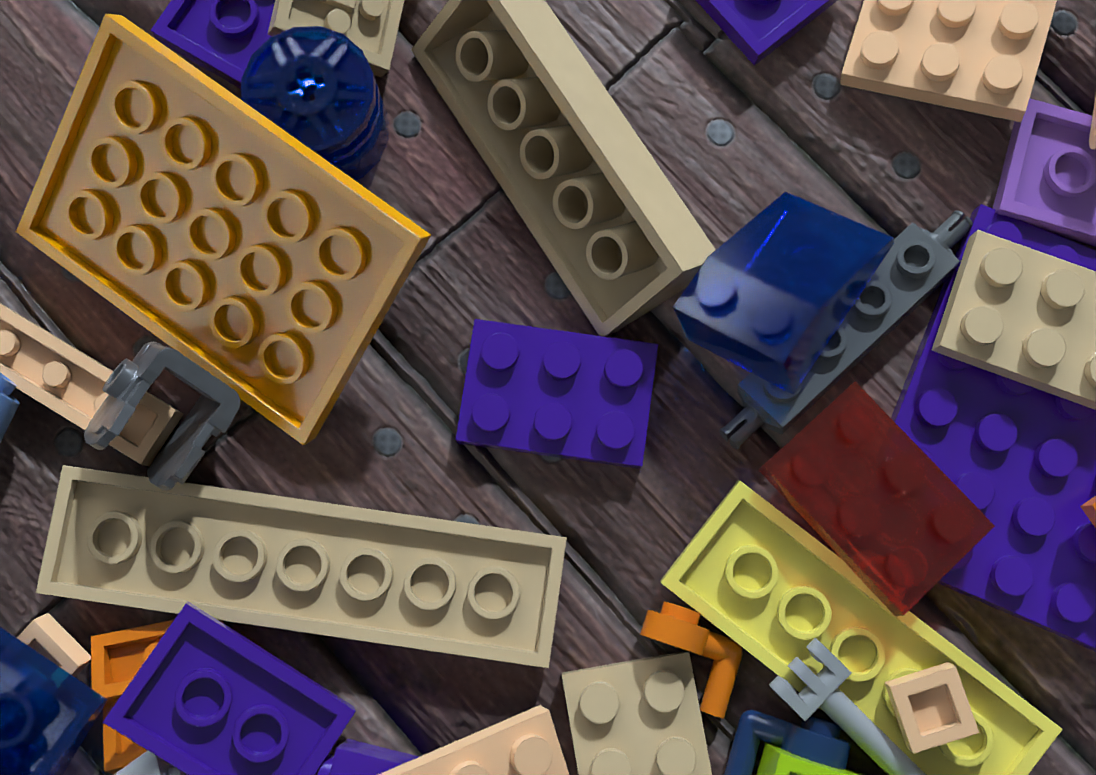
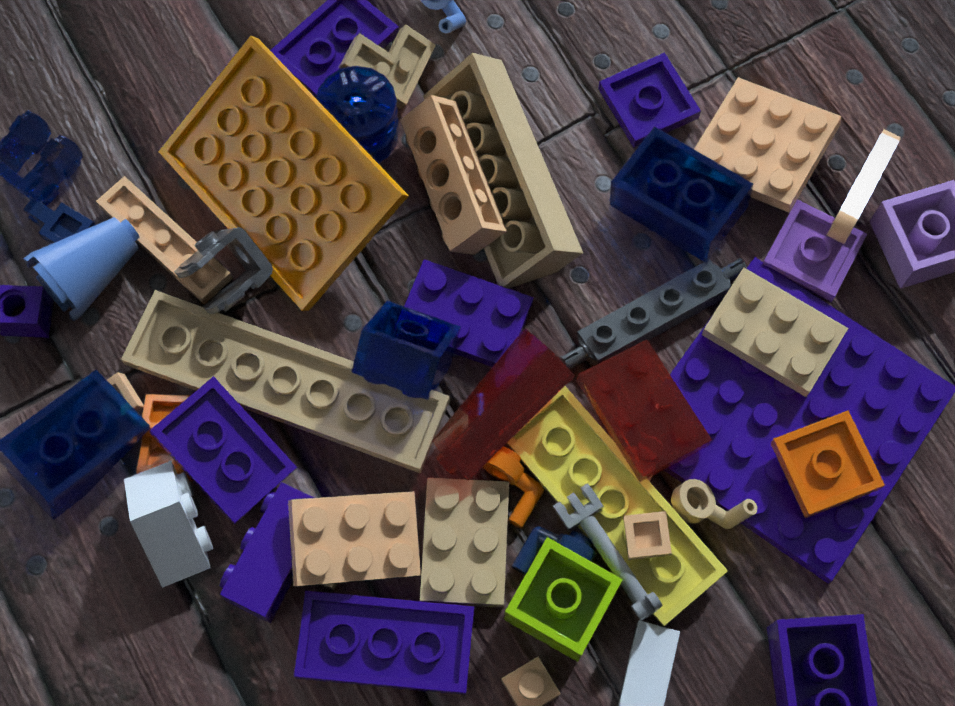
camera: 10 degrees right, 10 degrees down
clear blue slope [673,191,894,395] -> none
none -> clear blue brick [351,300,461,400]
none -> light nougat brick [400,95,507,255]
none -> clear red slope [432,328,575,480]
none -> clear blue brick [609,126,754,263]
none -> tan plate [671,479,758,529]

